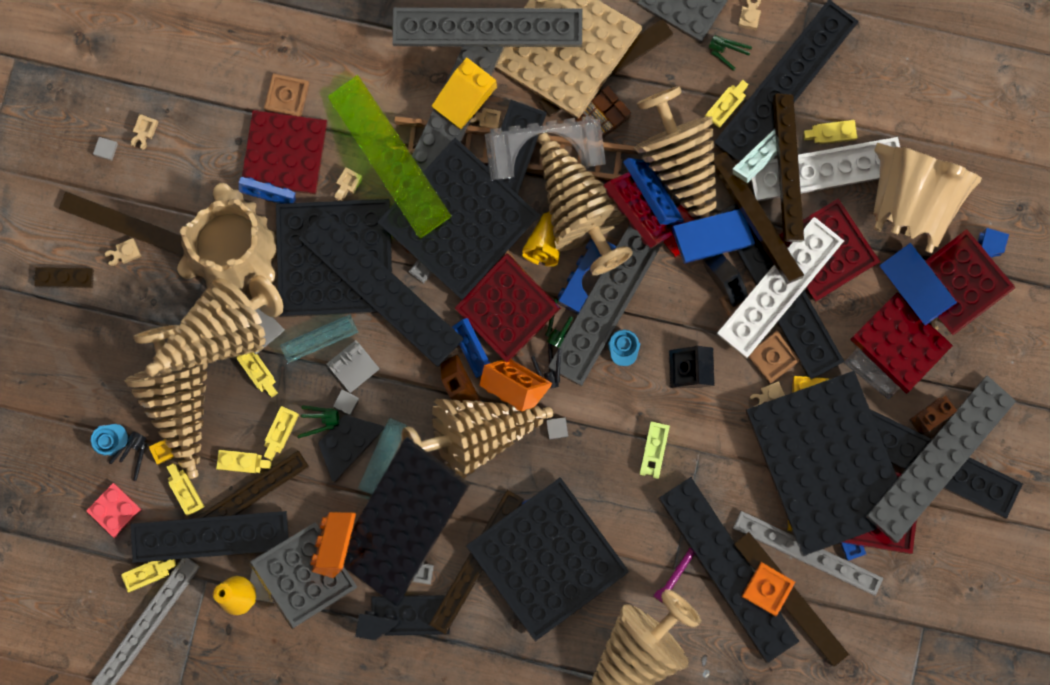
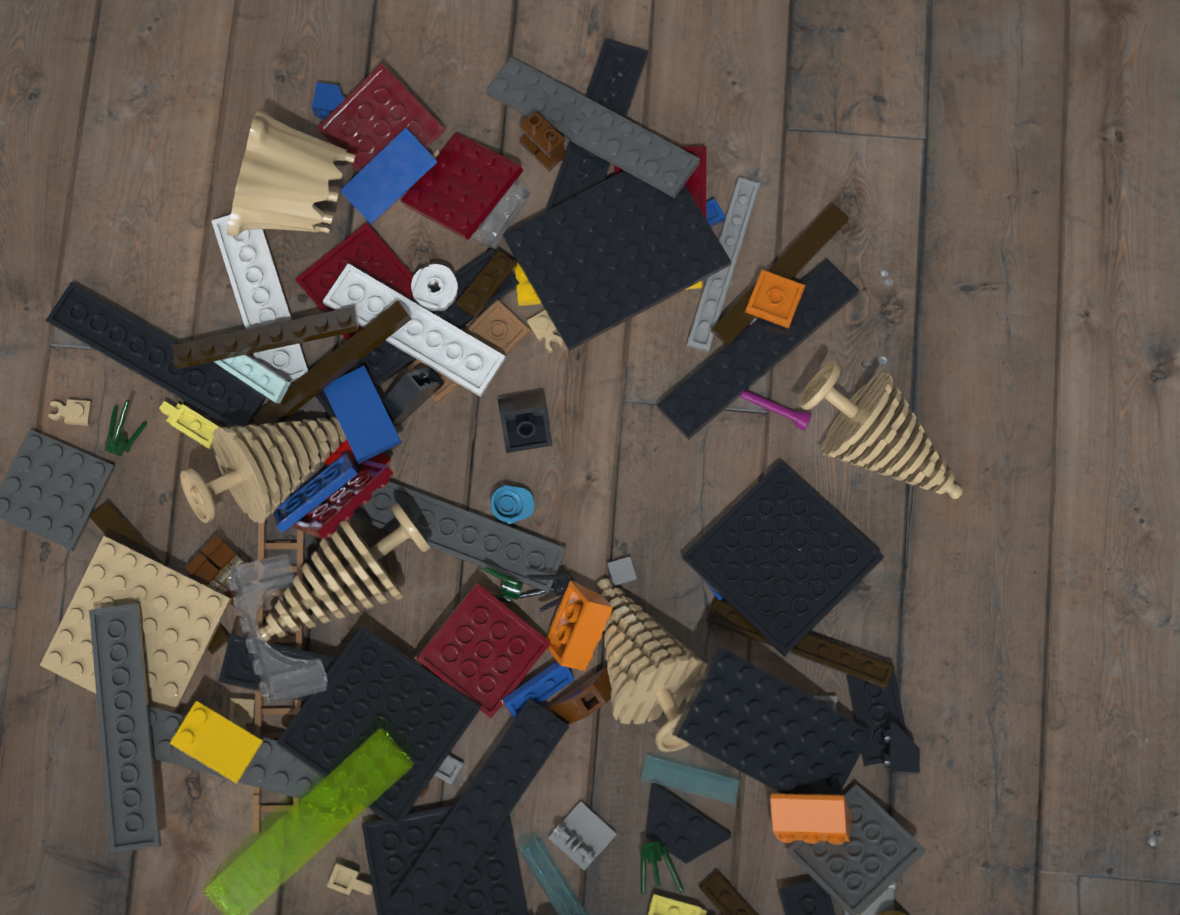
camera: 105 degrees left, 5 degrees down
light grey tile [333,390,359,416] -> none
yellow cone [522,211,560,267] -> none
blue arch [557,239,616,315] -> none
yellowish green plate [640,422,670,479] -> none
light yellow hinge [803,120,857,144] -> none
none -> white plate [411,264,458,311]
none -> dark brown plate [456,251,517,319]

